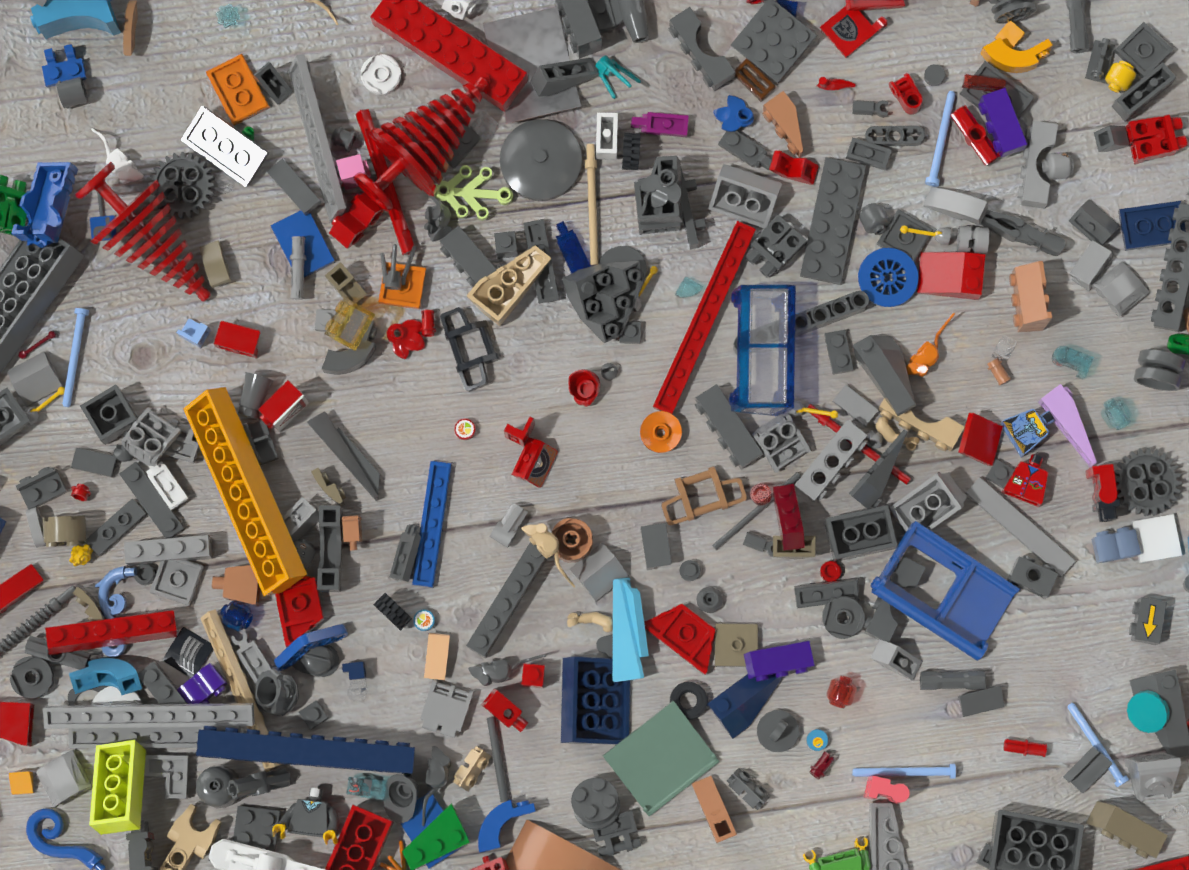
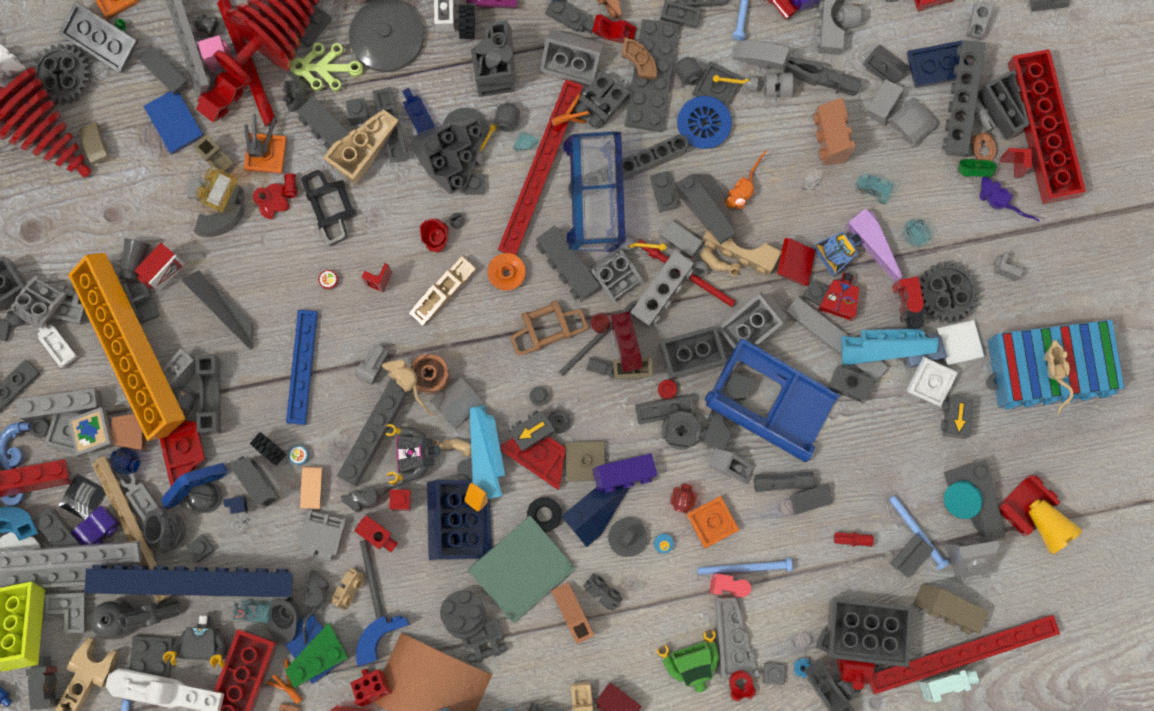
camera: 10 degrees left, 0 degrees up
dark grey plate [119,462,185,539] -> none
light blue panel [176,319,211,348] -> none
red panel [214,321,261,358] -> none
light grey pin [290,236,306,300] -> none
dark tan slope [311,468,346,506] -> none
nougat piece [341,516,363,551] -> none
dark grey hinge [389,524,421,582] -> none
panel [511,437,558,488] -> none
tan bar [585,144,599,266] -> none
dark grey panel [641,523,672,570] -> none
dark grey hinge [681,168,706,250] -> none
dark red pin [809,751,835,780] -> none
dark grey wedge [849,429,907,509] -> none
slope [917,252,985,300] -> none
nougat pin [987,358,1011,386] -> none
dark grey wheel [1134,349,1186,391] -> none
none -> tile [68,407,113,457]
none -> dark grey window [231,456,280,509]
none -> dark grey torso [385,424,441,485]
none -> tan slope [409,256,477,326]
none -> light orange slope [465,482,488,511]
none -> dark grey head [494,102,520,132]
none -> dark grey brick [509,410,555,453]
none -> orange plant [552,94,589,126]
none -> medium nougat tile [622,38,657,80]
none -> orange plate [686,496,739,549]
none -> medium azure wedge [841,329,938,365]
none -> white tile [906,357,958,407]

